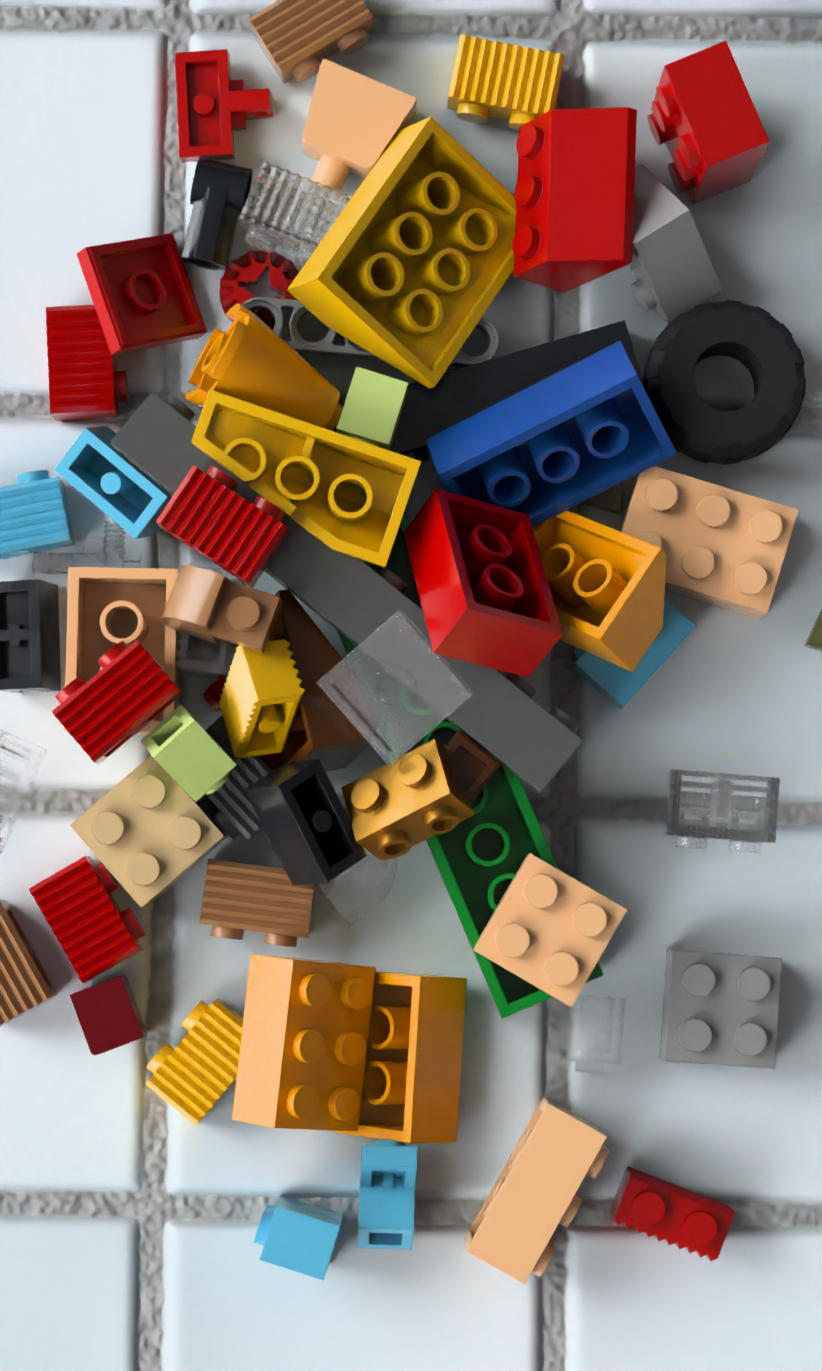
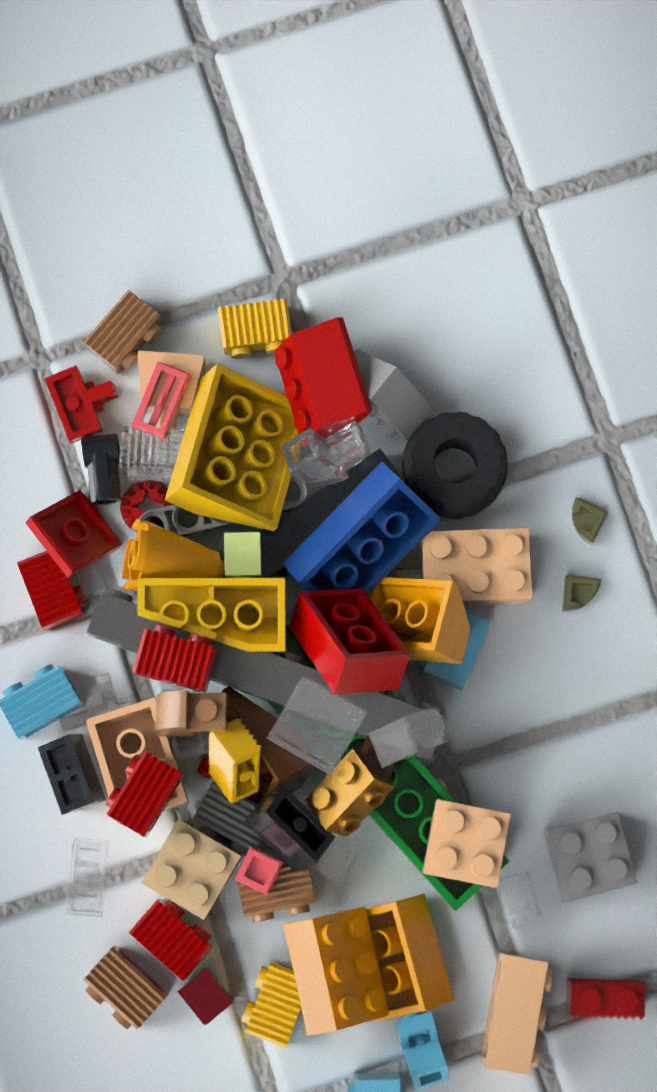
camera: 15 degrees left, 5 degrees down
medium azure brick [55,426,172,539] -> none
yellowish green brick [141,704,237,802] -> none
red brick [647,41,769,205] -> none
clear brick [663,769,780,853] -> none
none -> coral tile [131,361,191,440]
none -> coral tile [234,846,283,896]
none -> clear brick [282,421,371,486]
none -> clear slope [368,706,451,768]

